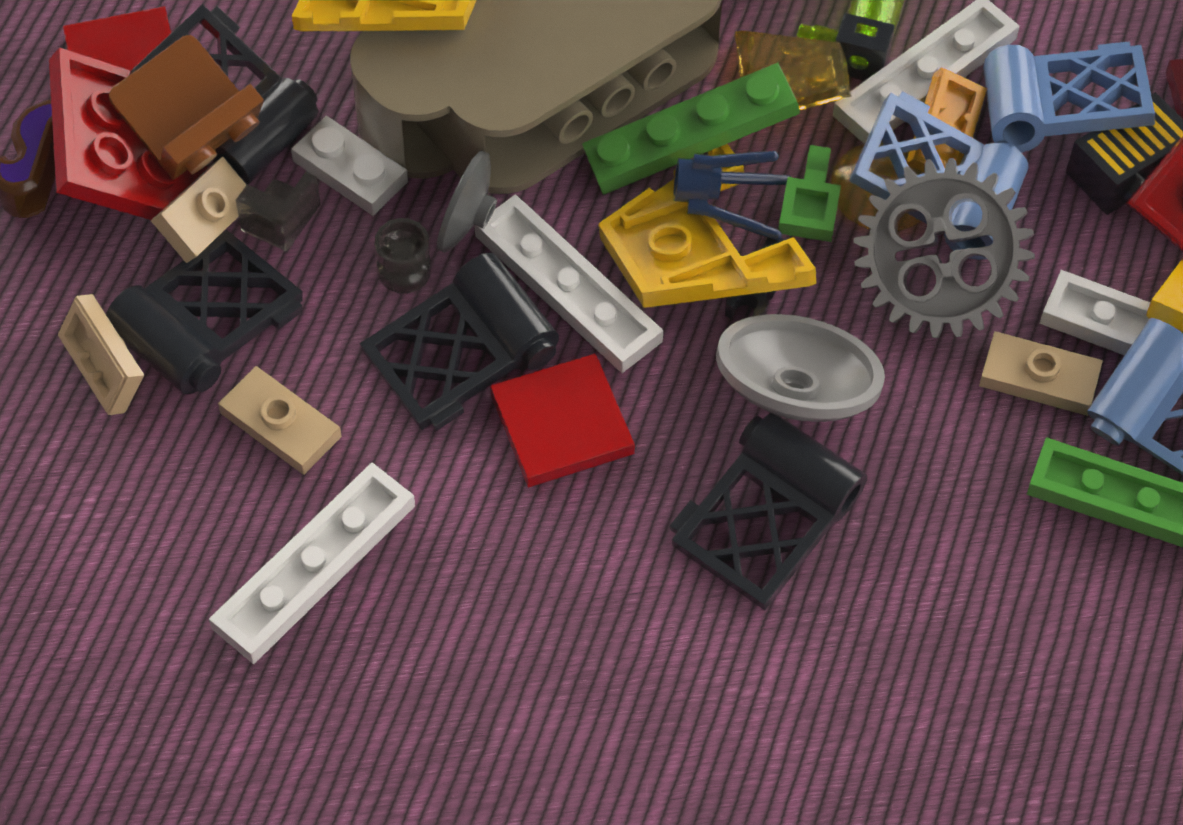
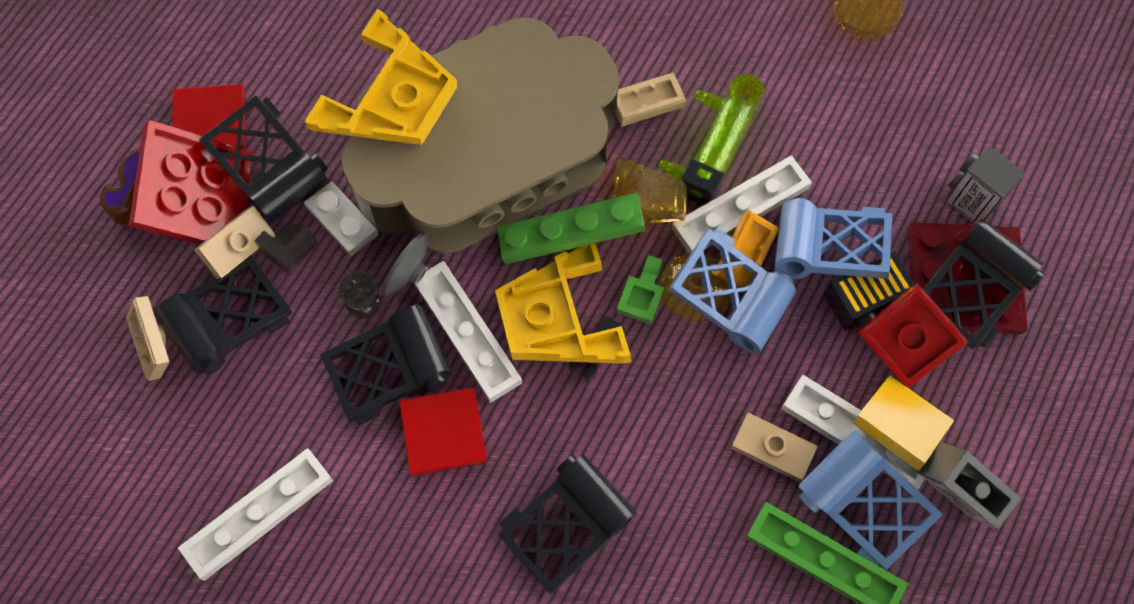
camera: 10 degrees right, 10 degrees up
dark orange bracket [109,35,264,180] -> none
tan plate [218,366,342,475] -> none
dark blue plant [673,151,791,240] -> none
light grey dish [716,314,885,422] -> none
light grey gear [853,158,1035,338] -> none

